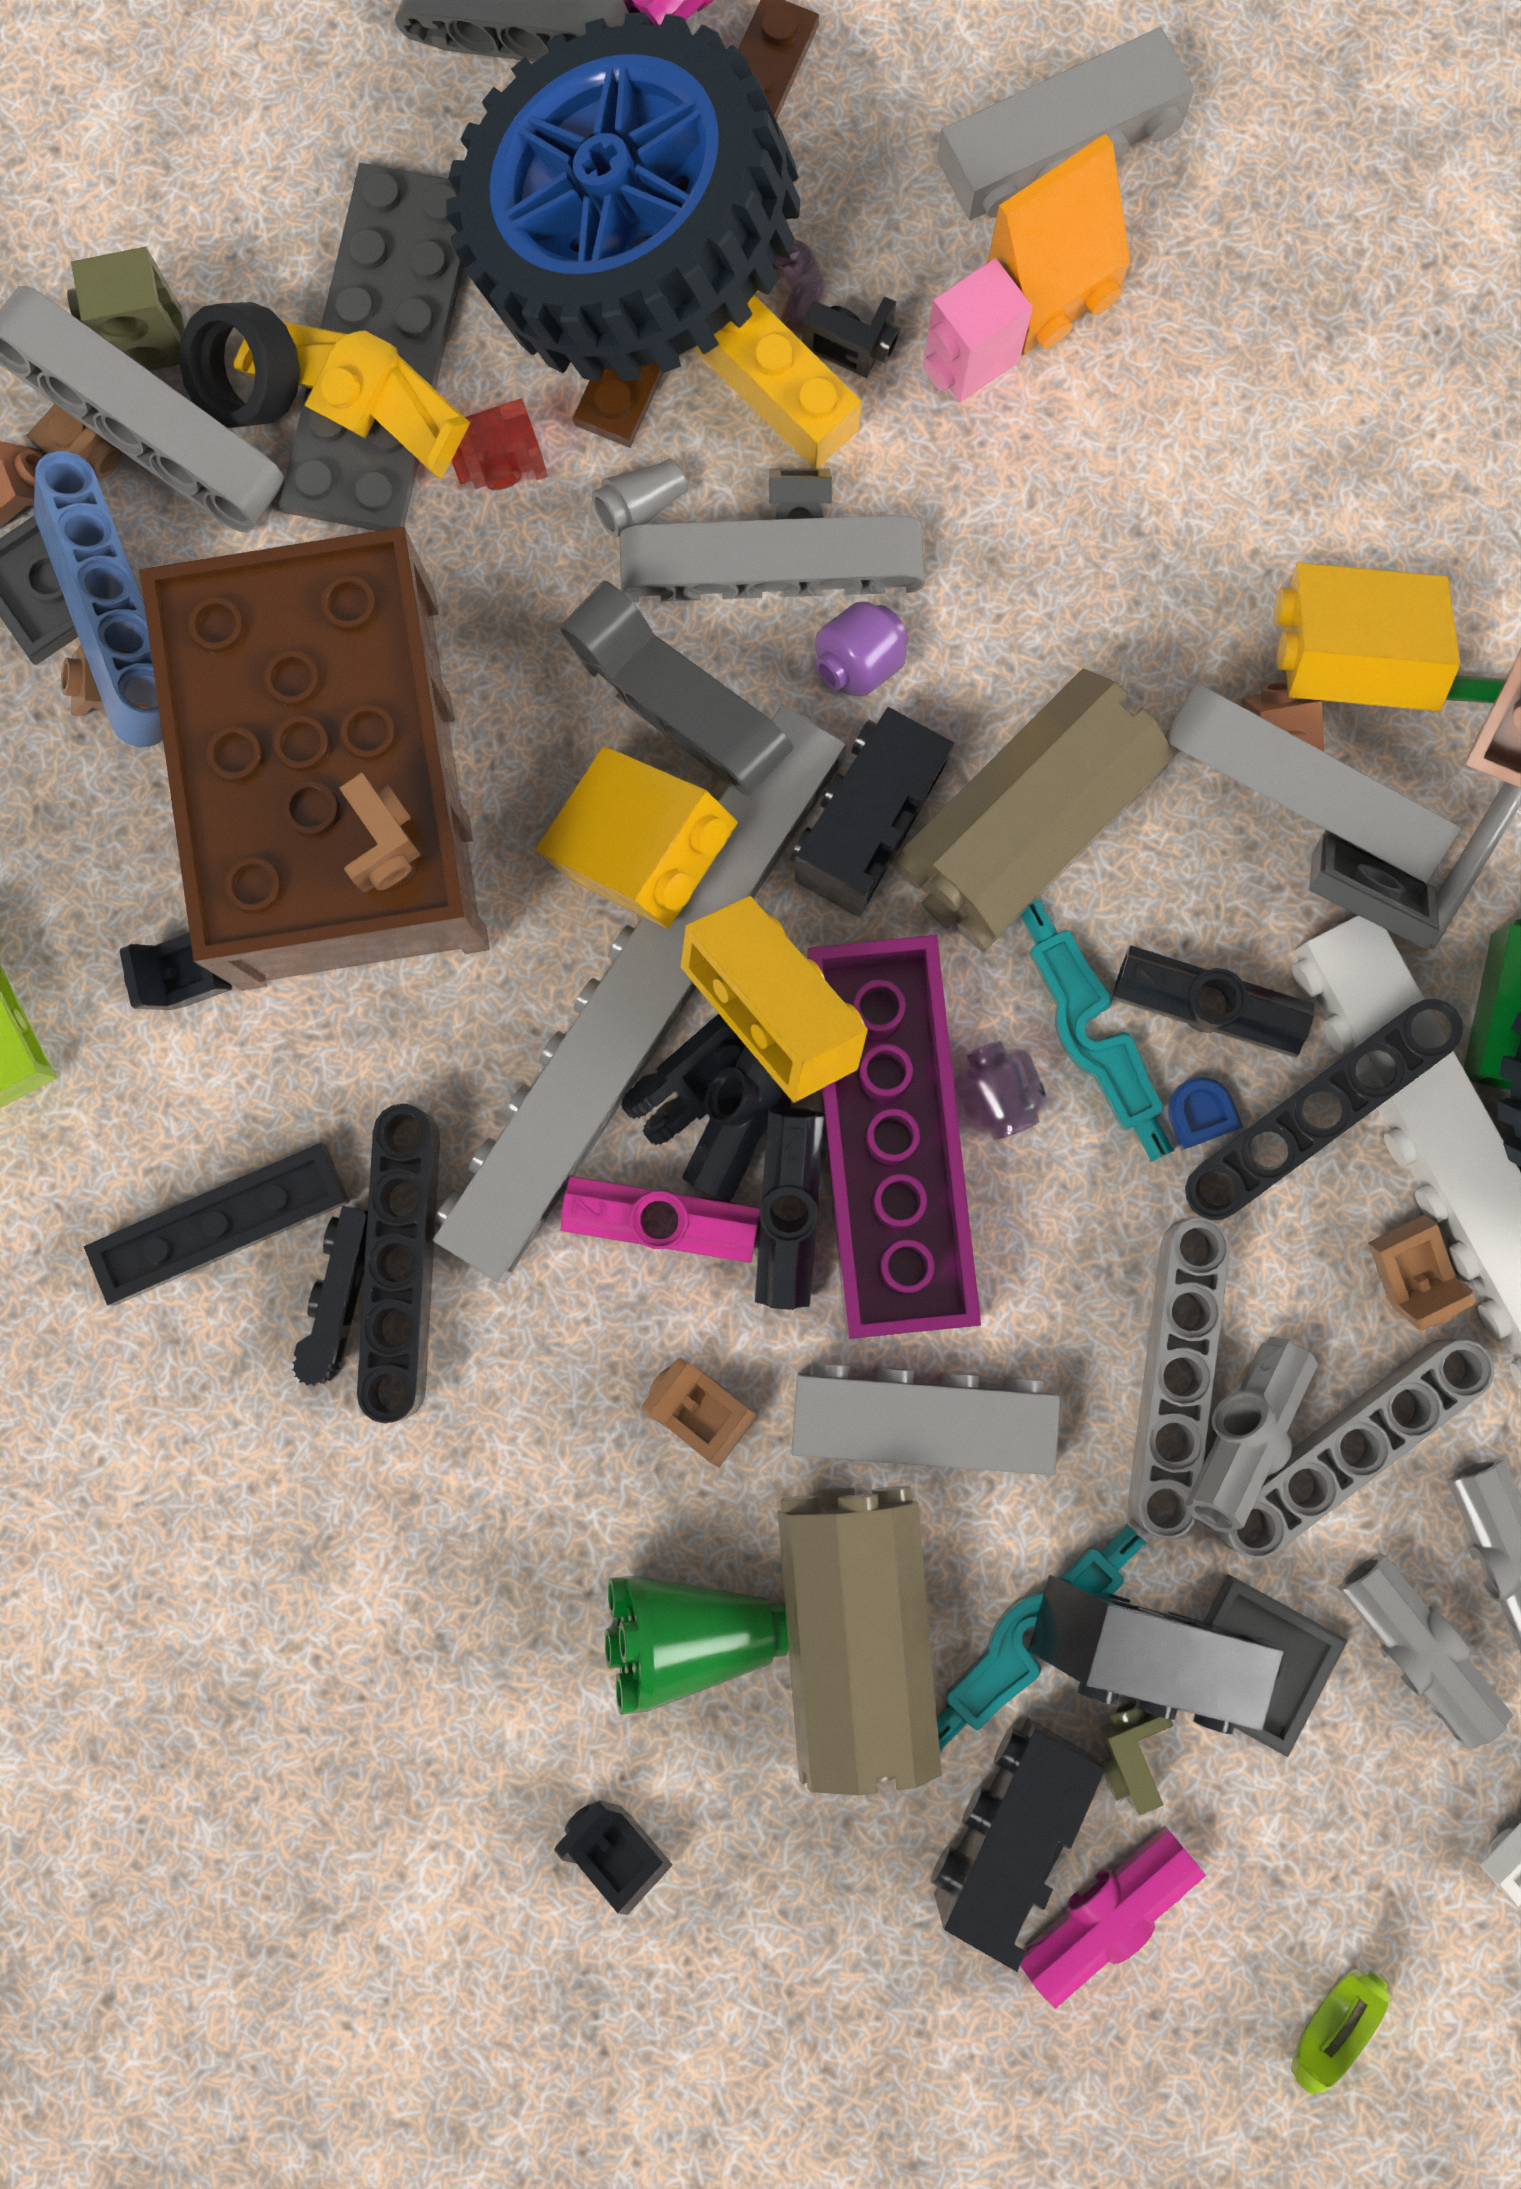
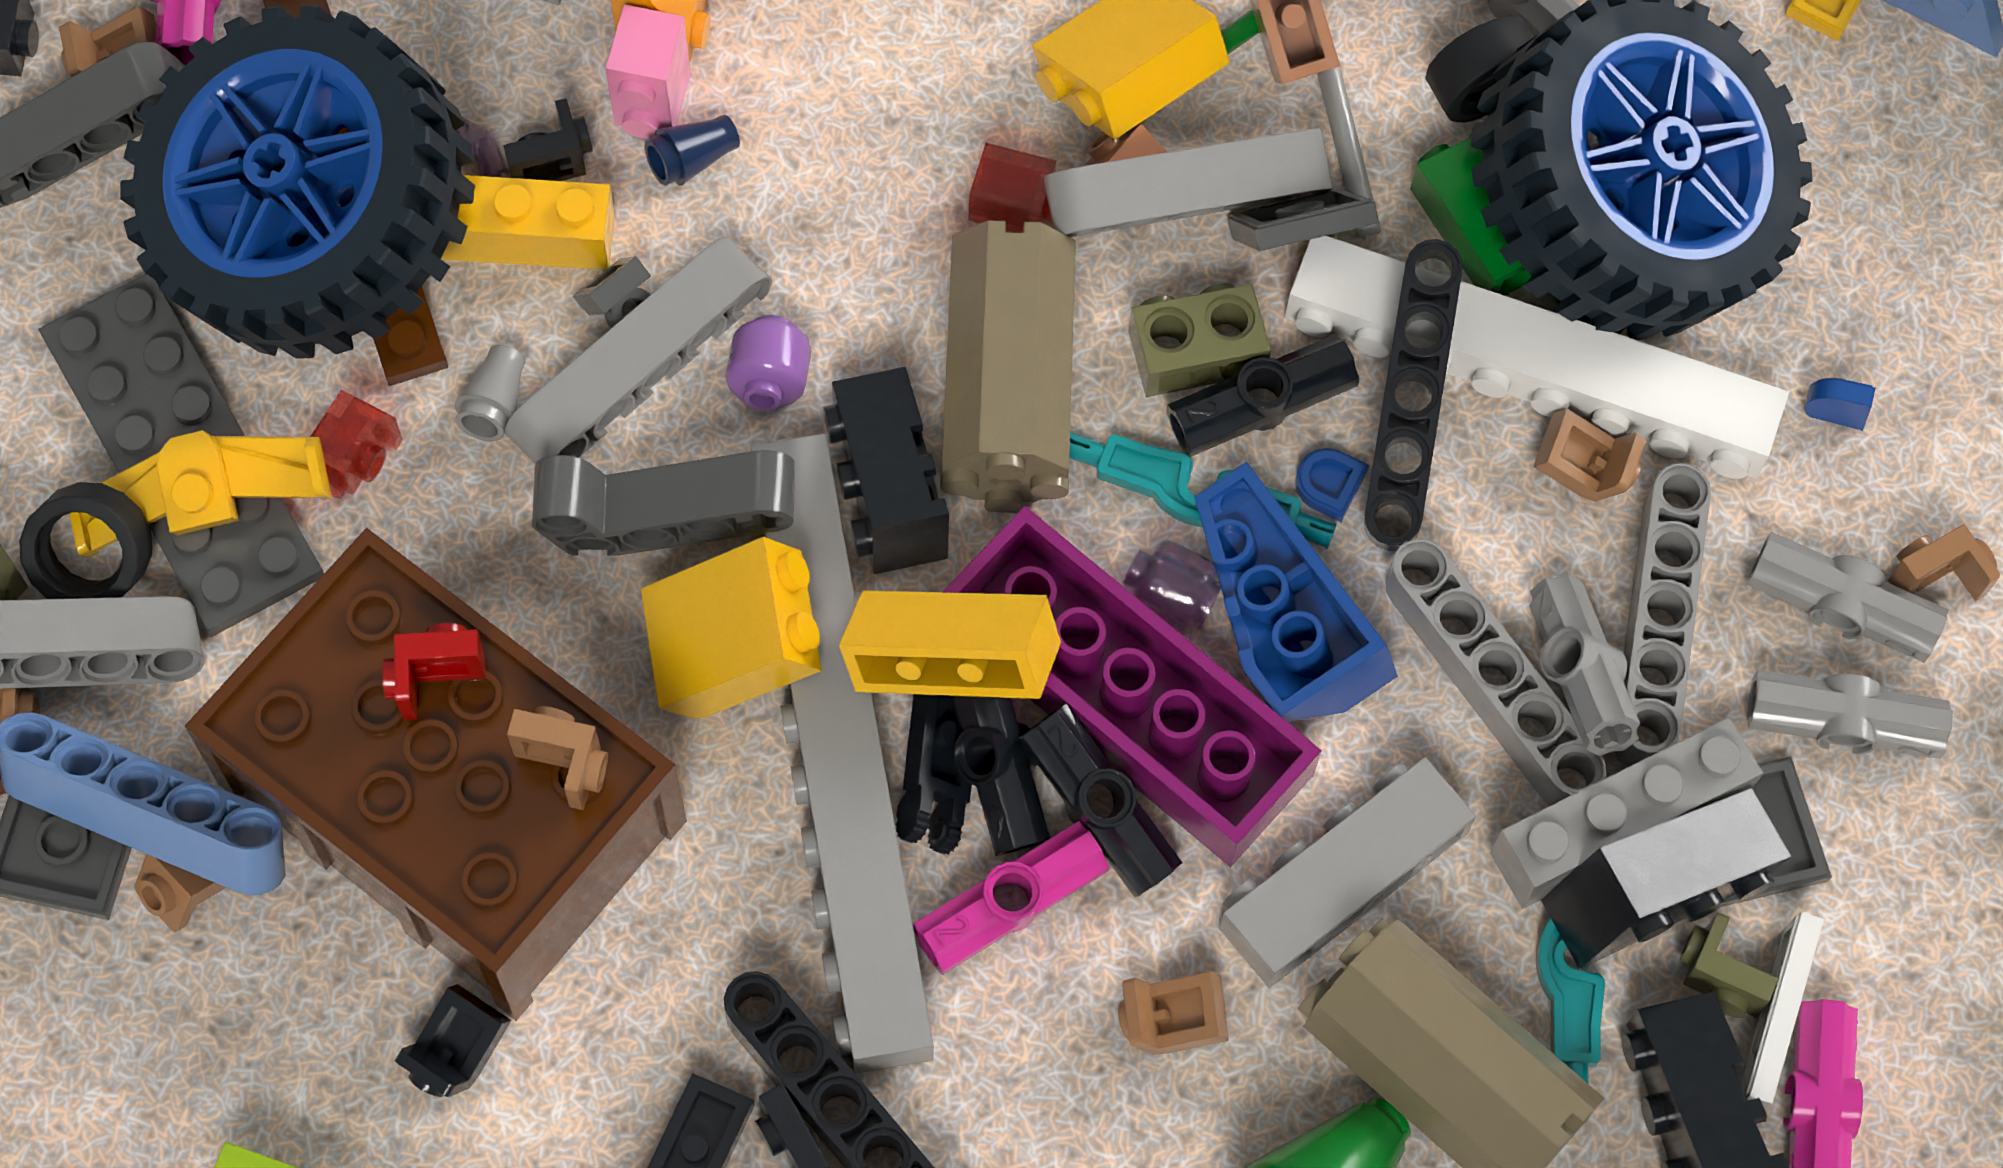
camera: 50 degrees left, 15 degrees down
none -> red bracket [382,623,485,720]
none -> dark blue cone [644,114,740,186]
none -> clear red brick [968,142,1057,233]
none -> olive brick [1128,283,1271,398]
none -> blue wedge [1194,462,1398,722]
none -> light grey brick [1490,717,1763,909]
none -> white tile [1741,912,1824,1111]

